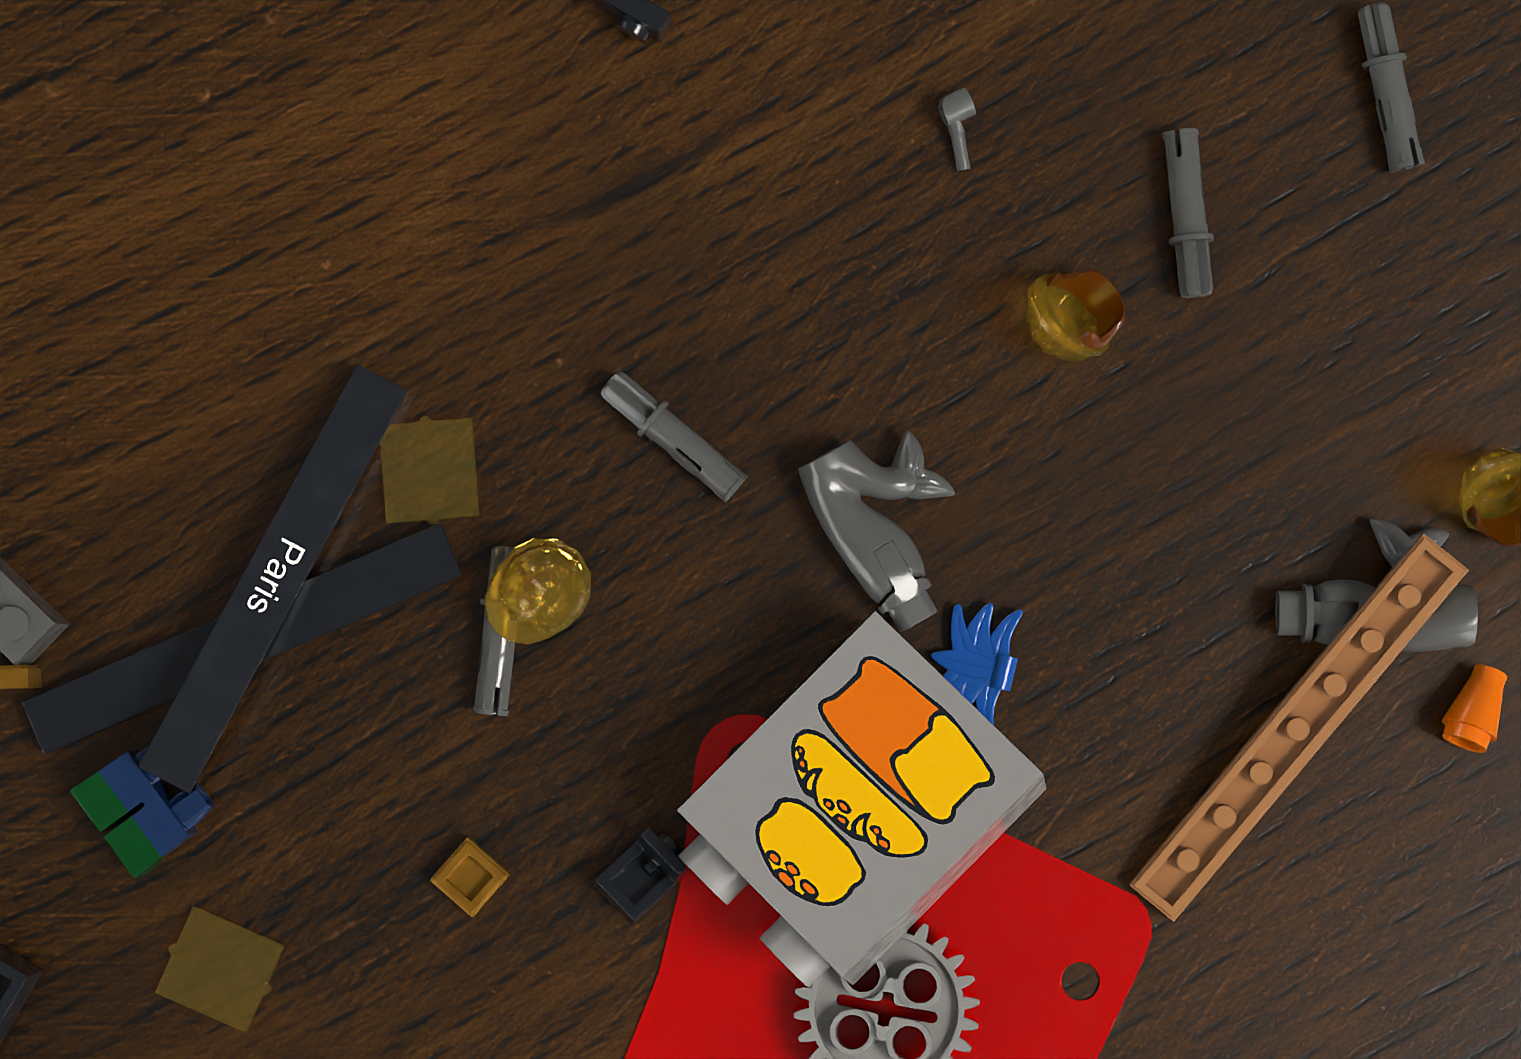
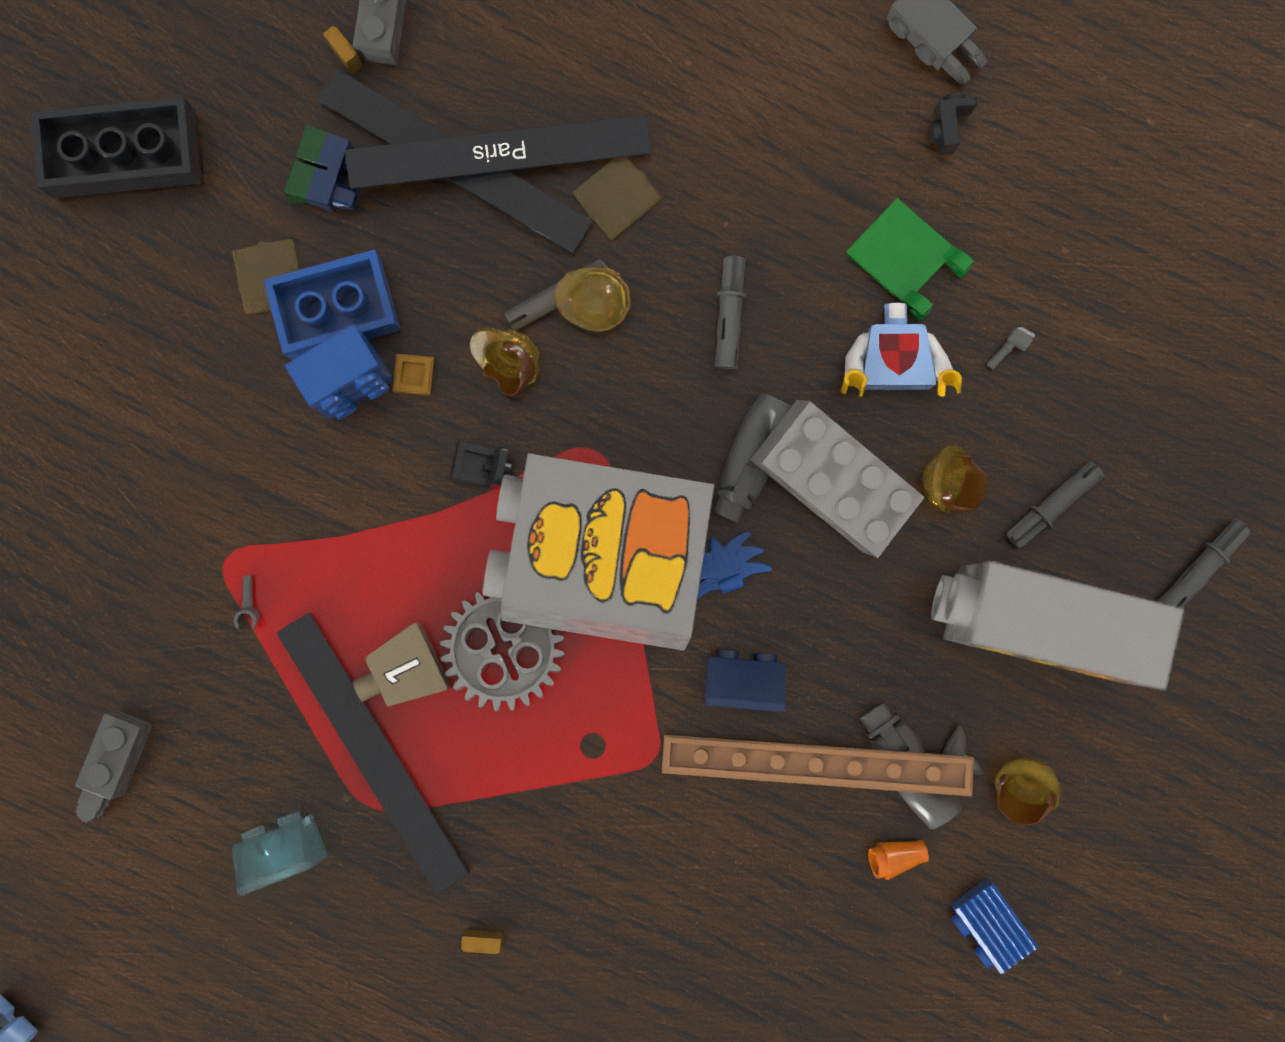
camera: 55 degrees right, 0 degrees up
none -> blue brick [263,249,401,360]
none -> blue brick [284,324,394,420]
none -> clear yellow piece [470,327,540,396]
none -> dark blue slope [703,649,786,712]
none -> light grey brick [750,400,925,558]
none -> torso [841,303,962,397]
none -> green flag [846,198,974,322]
none -> light grey brick [931,562,1184,690]

